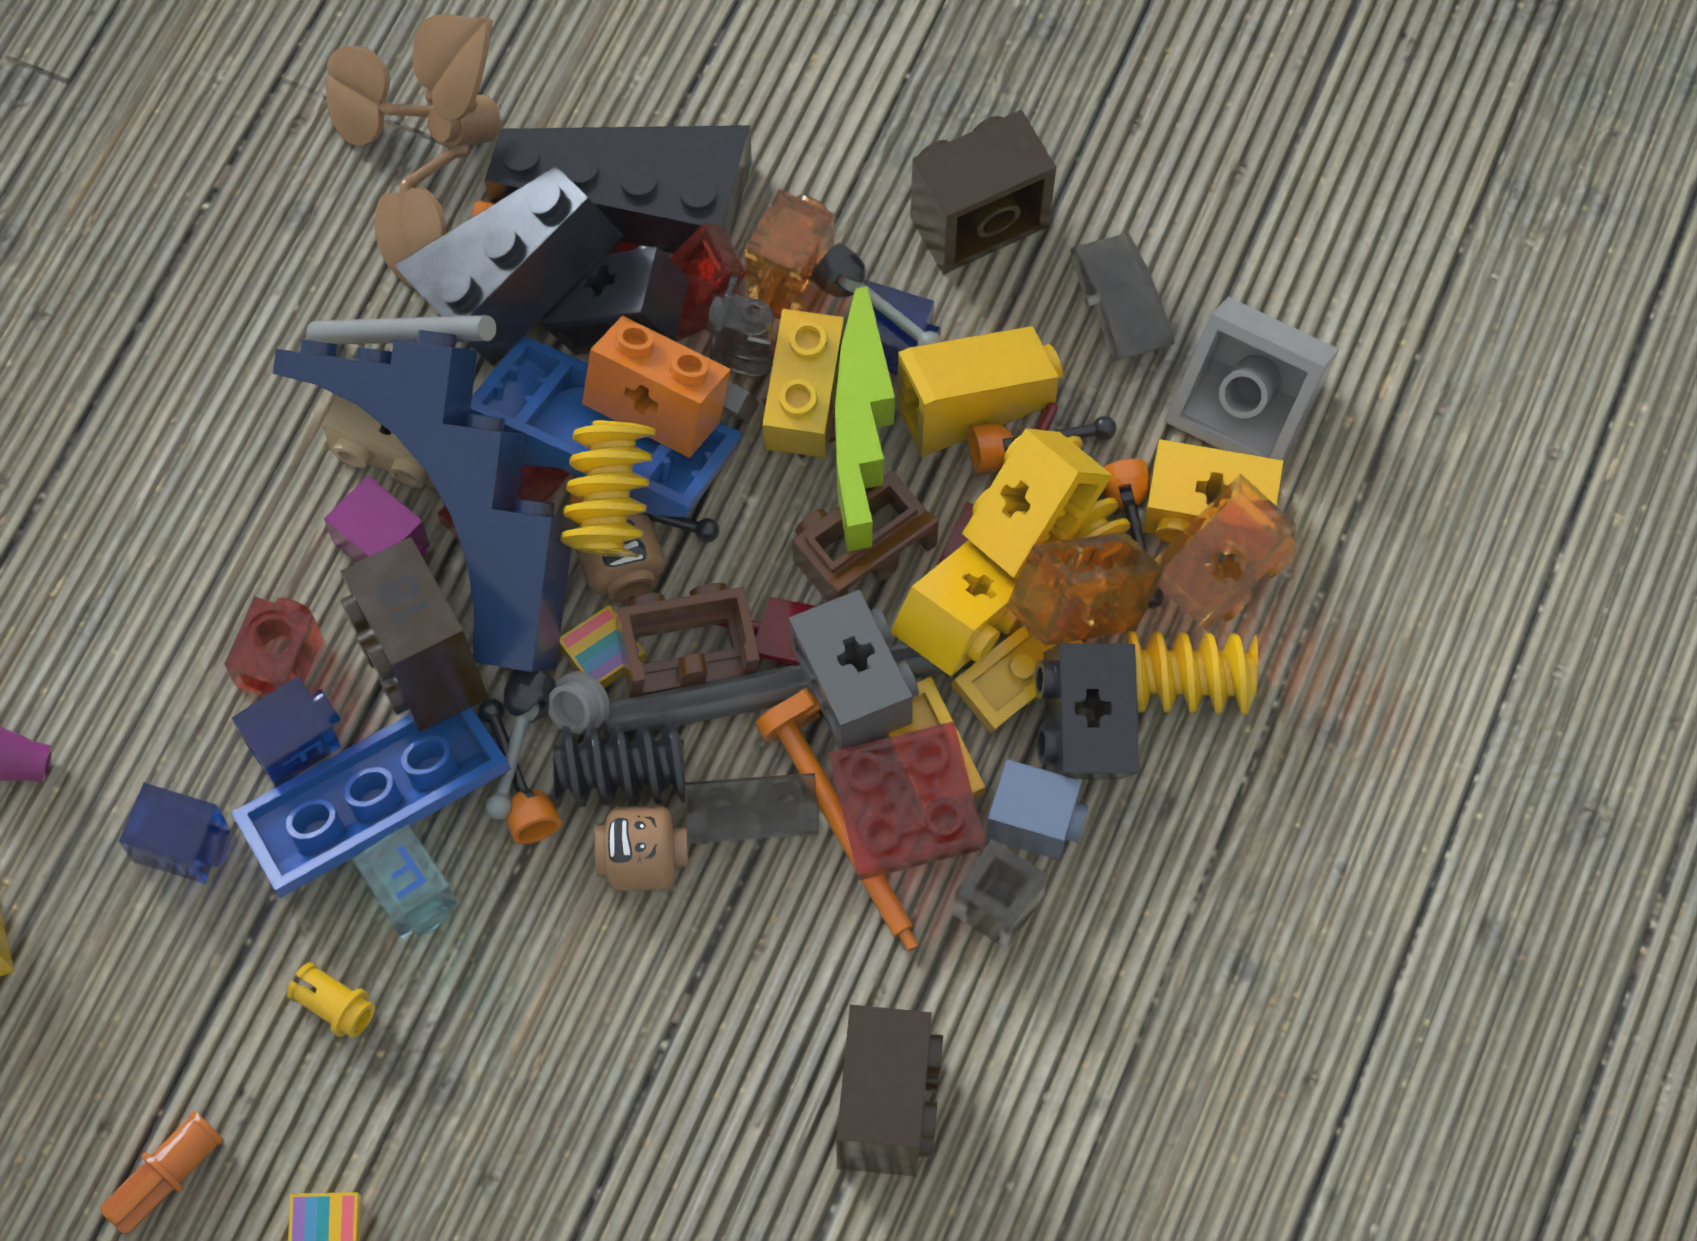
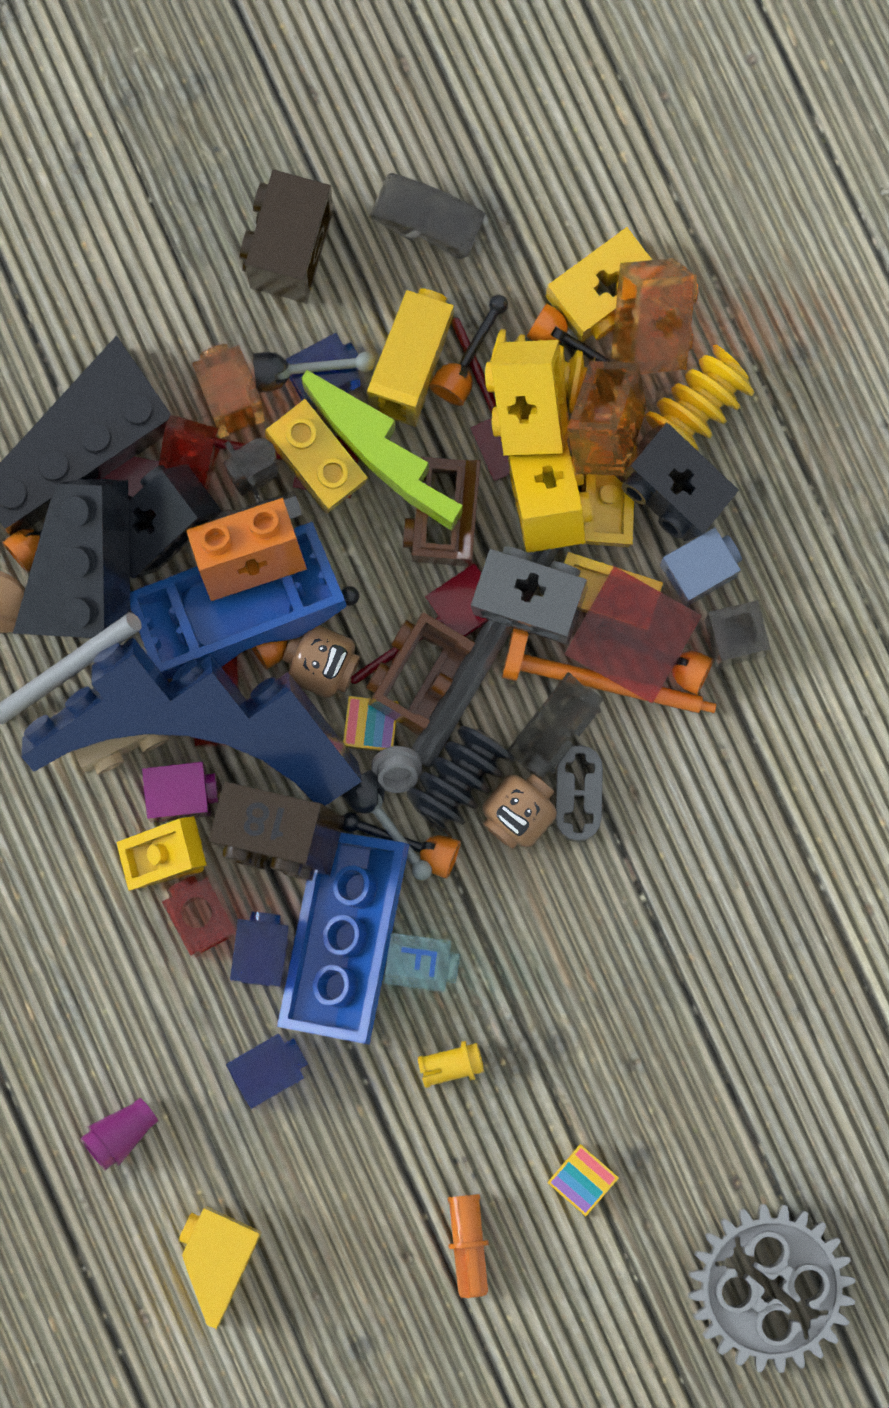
camera: 50 degrees left, 15 degrees up
yellow piece [560,420,656,558] -> none
dark brown brick [836,1005,943,1177] -> none
light grey slope [1164,297,1339,460] -> none
none -> yellow slope [116,816,207,891]
none -> dark grey beam [555,745,603,842]
none -> orange hinge [596,621,714,695]

